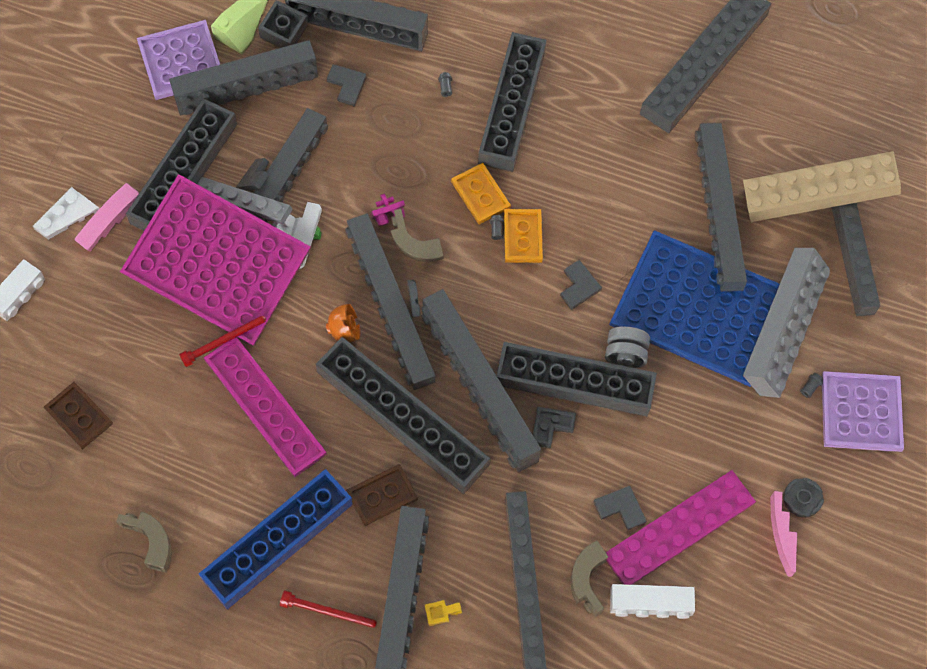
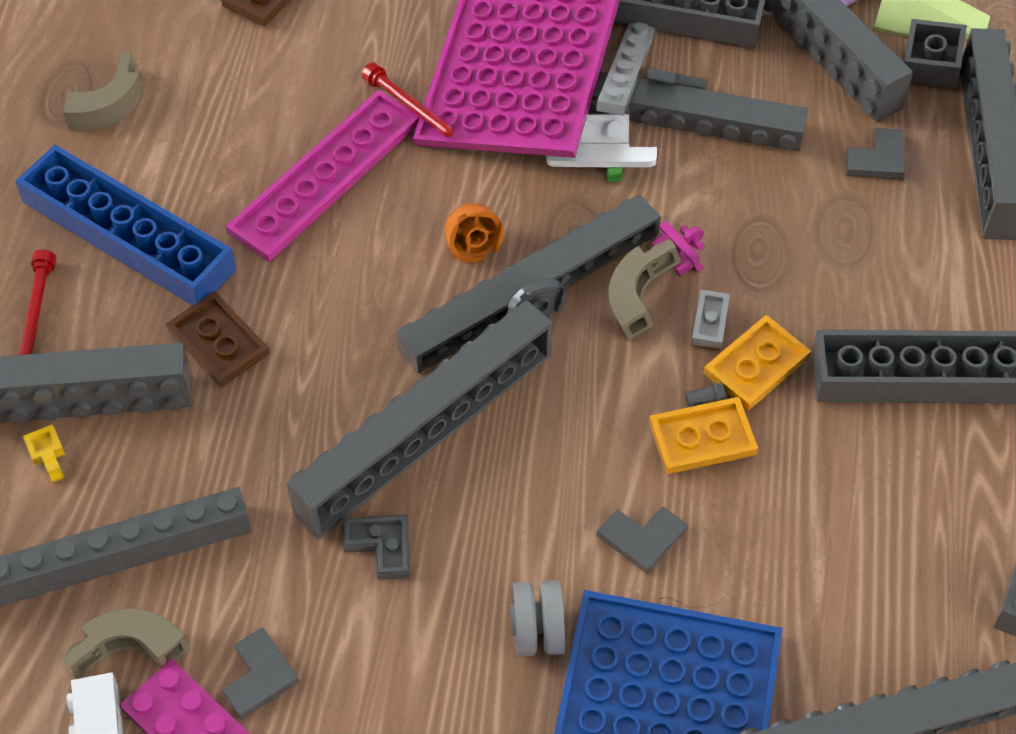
camera: 80 degrees right, 10 degrees down
dark grey brick [316,337,490,494] -> none
dark grey pin [438,72,452,97] -> none
dark grey brick [496,342,657,417] -> none
none -> light grey plate [691,289,730,349]

